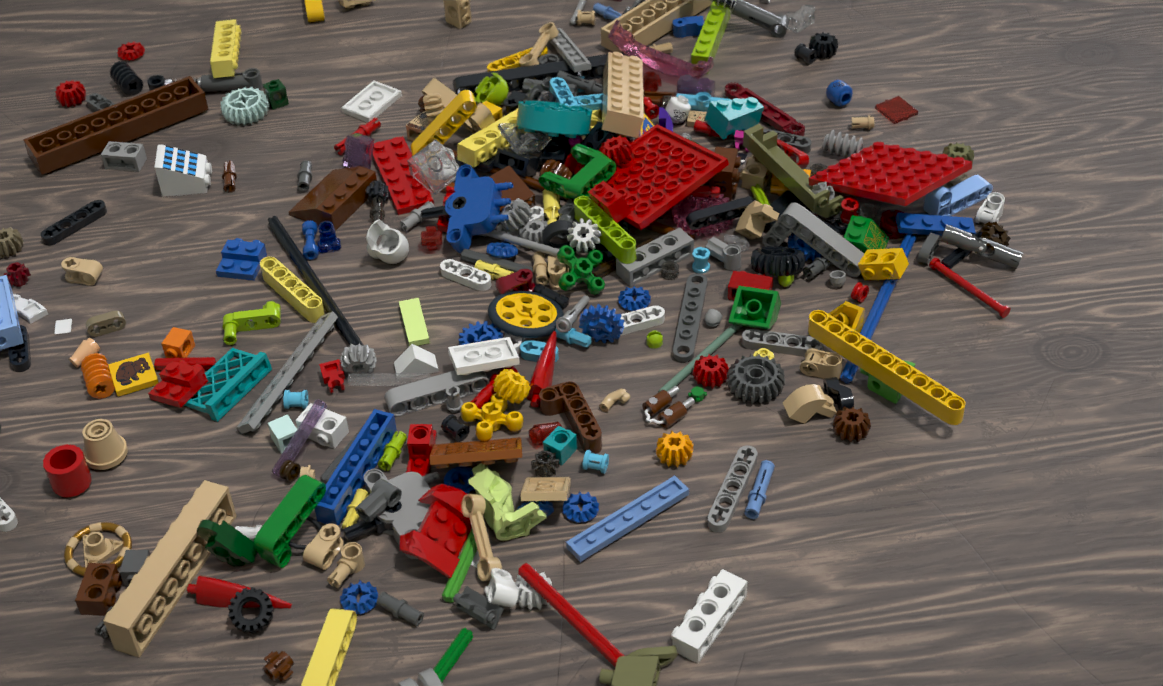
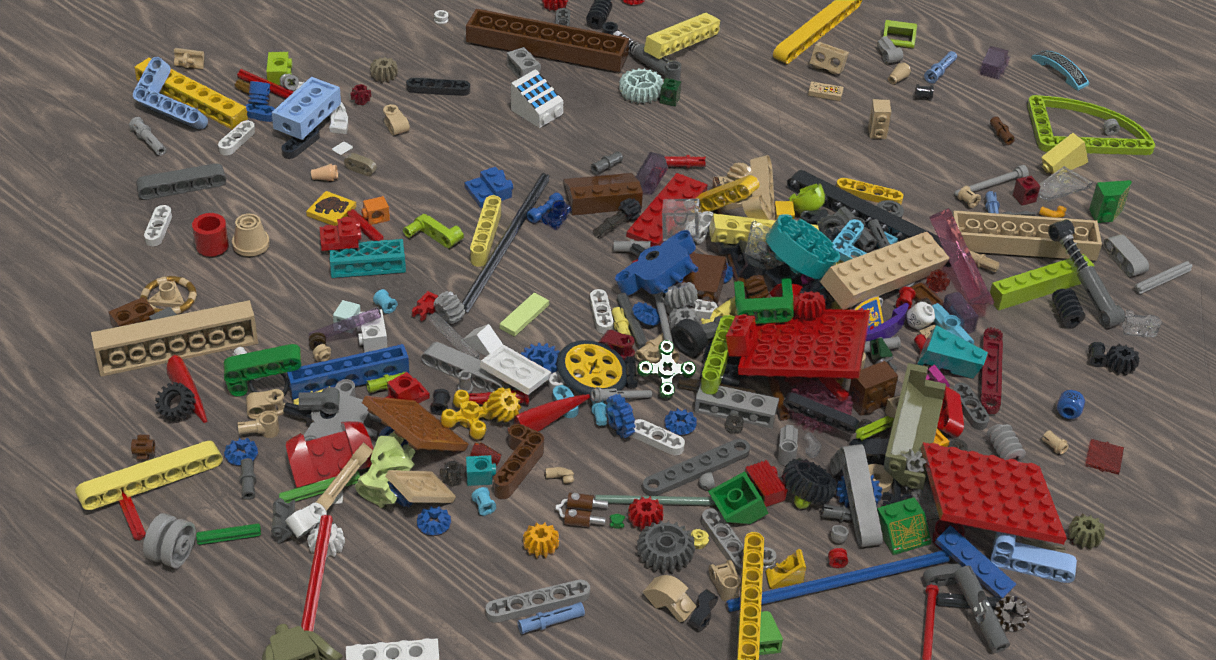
camera: 45 degrees right, 0 degrees up
orange piece [81,353,115,399] -> none
dark green piece [197,519,258,567] -> none
reddish brown axle [222,160,237,193] -> none
light grey plate [236,311,338,434] -> none
white tile [341,81,402,123] -> none
white piece [366,220,409,264] -> none
clear red gear [421,226,443,250] -> none
tan piece [519,22,559,67] -> none
light grey tile [549,28,591,72] -> none
medium blue plate [566,476,689,562] -> none
white gear [567,218,601,253] -> none
lime hinge [646,330,663,349] -> none
blue leg [672,16,704,38] -> none
medium azure bush [692,247,710,274] -> none
tan brick [735,201,779,240] -> none
reddish brown gear [833,406,871,443] -> none
red bush [840,198,859,224] -> none
yellow brick [858,248,909,280] -> none
white piece [975,192,1005,224] -> none
none -> tan tile [808,81,844,101]
none -> black piece [1052,289,1086,329]

